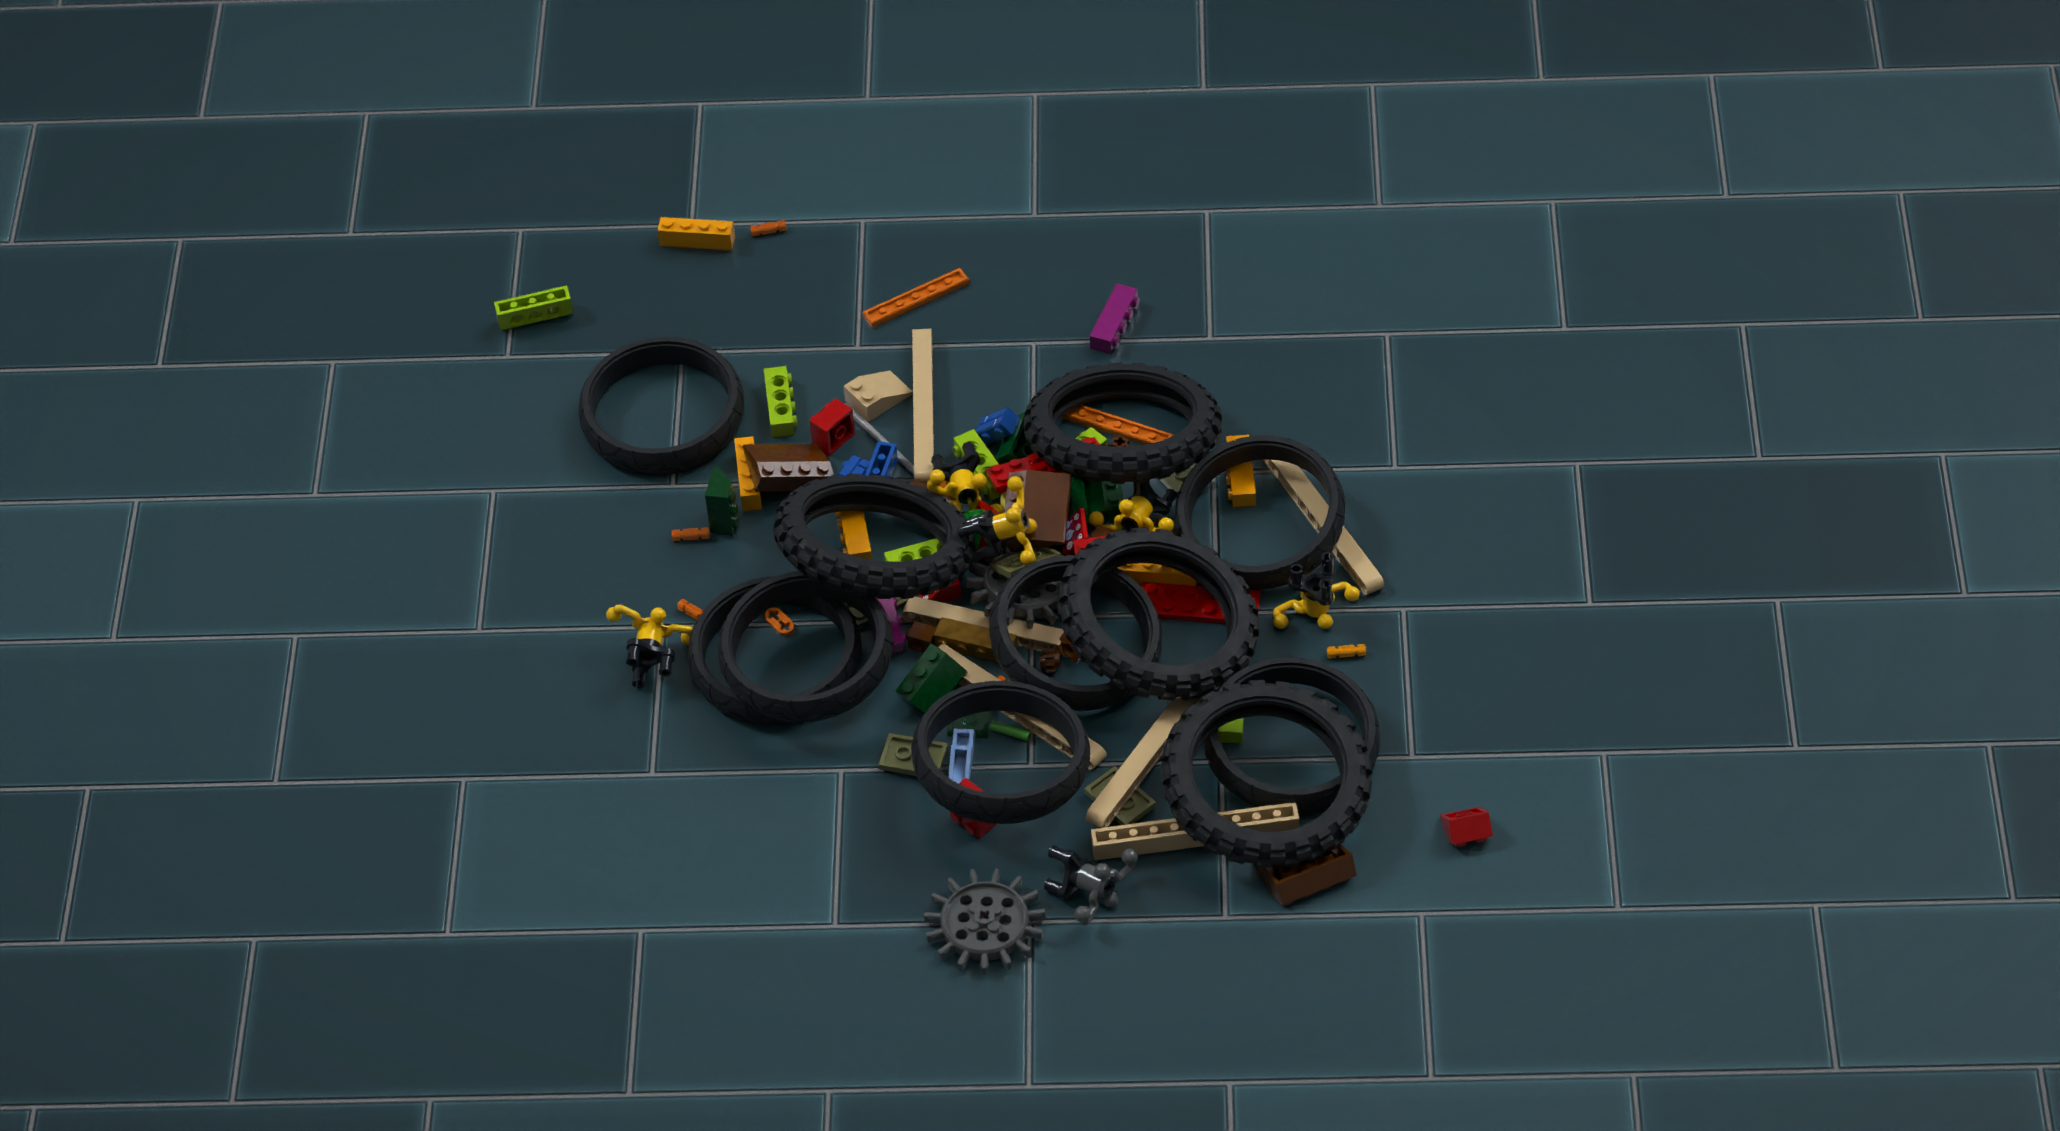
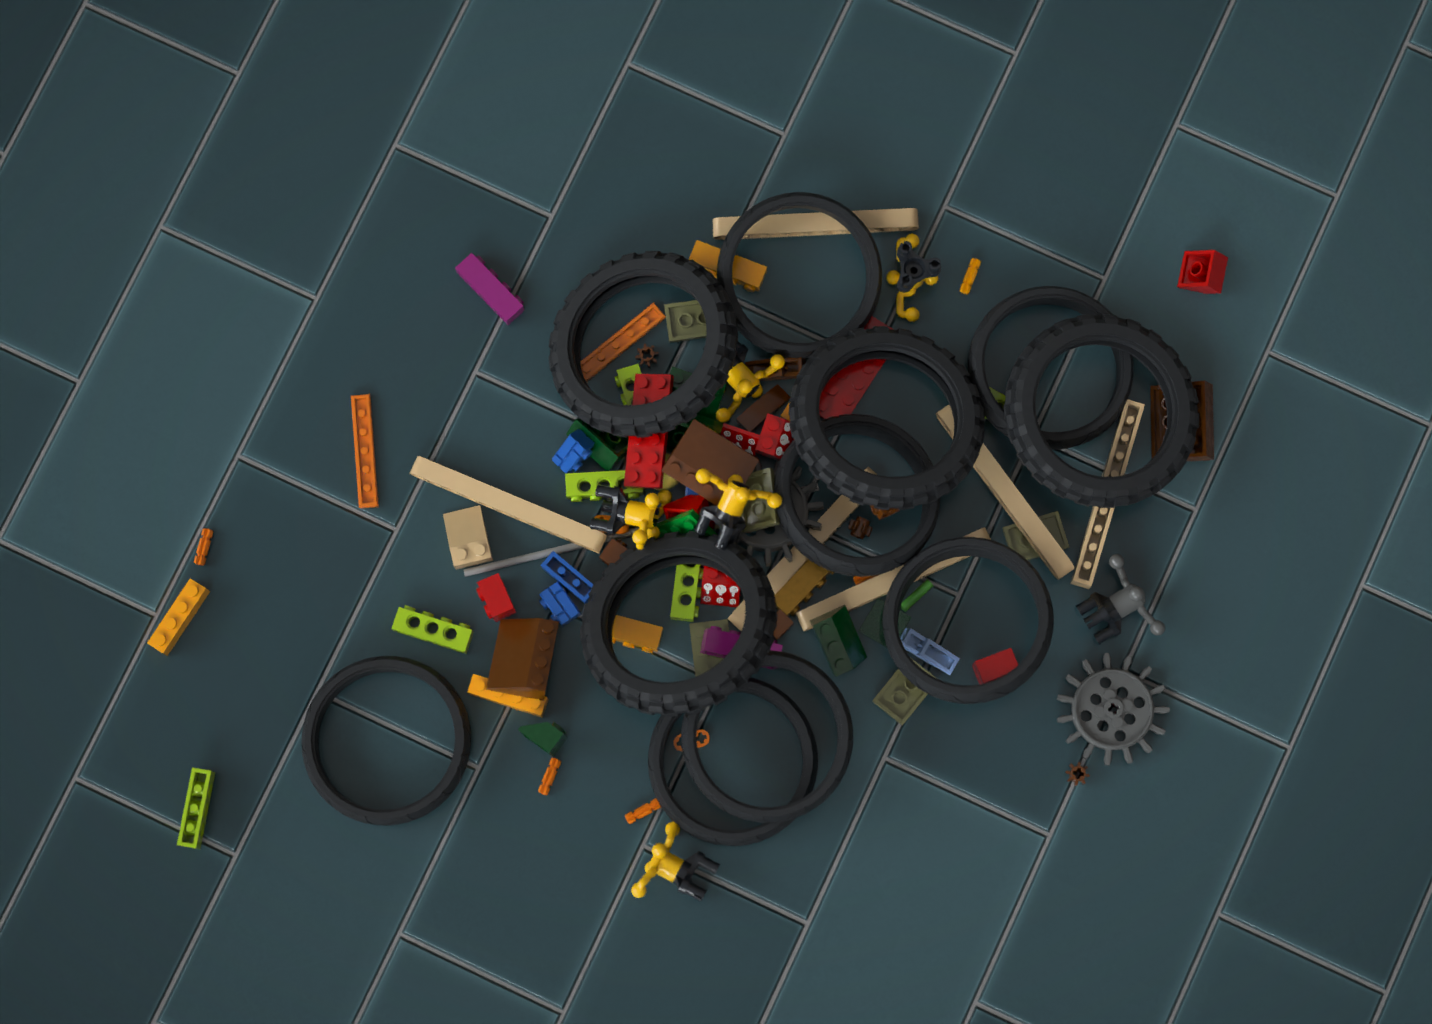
camera: 65 degrees left, 30 degrees up
none -> reddish brown gear [1065,762,1090,786]

